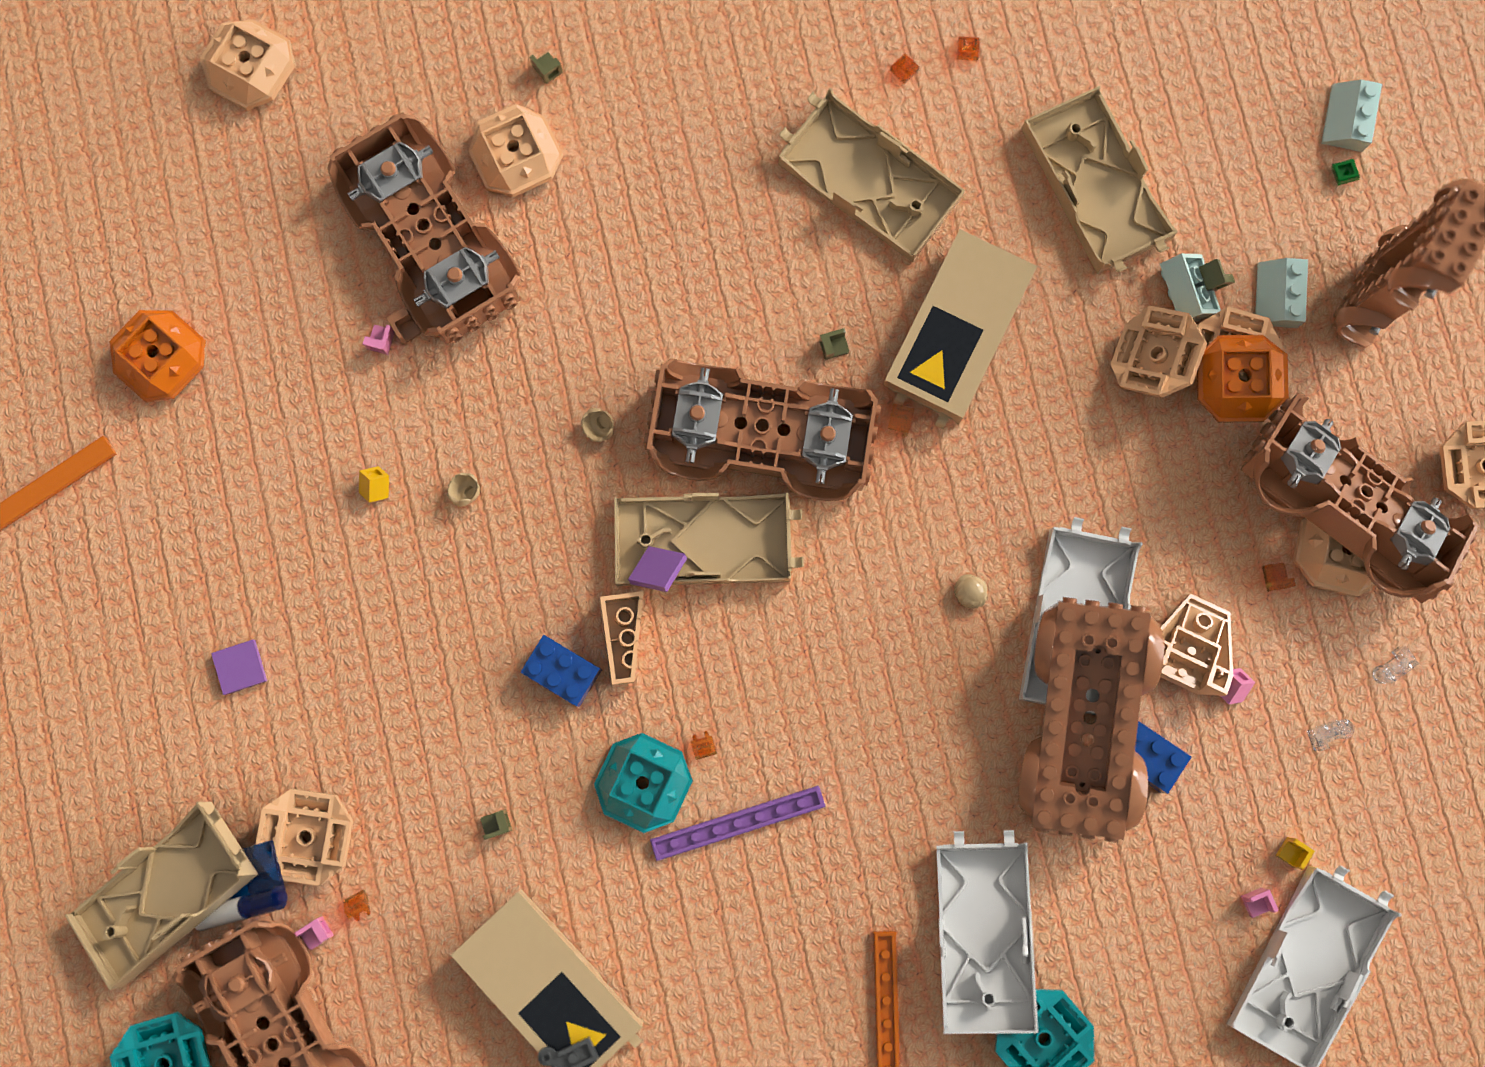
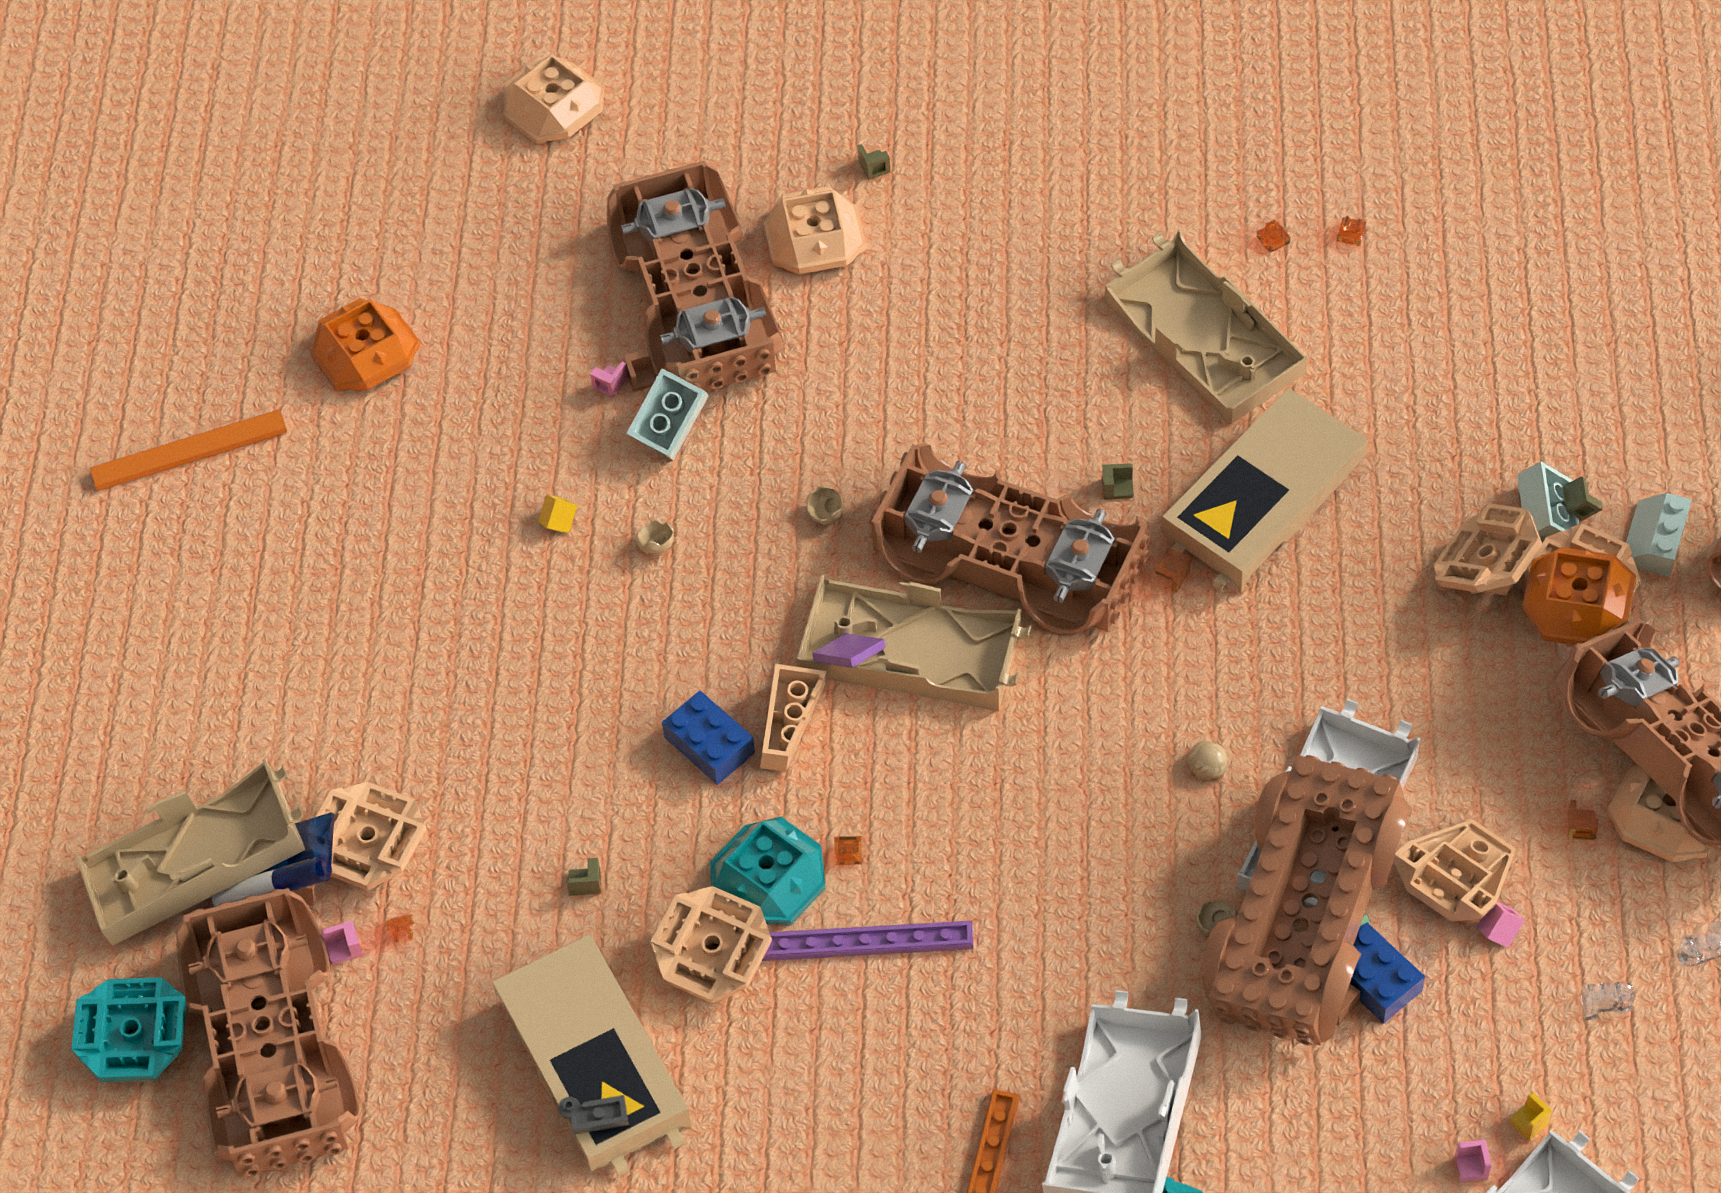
camera: 20 degrees right, 25 degrees down
medium lavender tile [211,639,267,695] -> none
tan piece [1021,86,1178,274] -> none
none -> light aqua slope [626,369,709,461]
none -> light nougat piece [650,886,772,1004]
none -> tan hair [1196,900,1238,937]

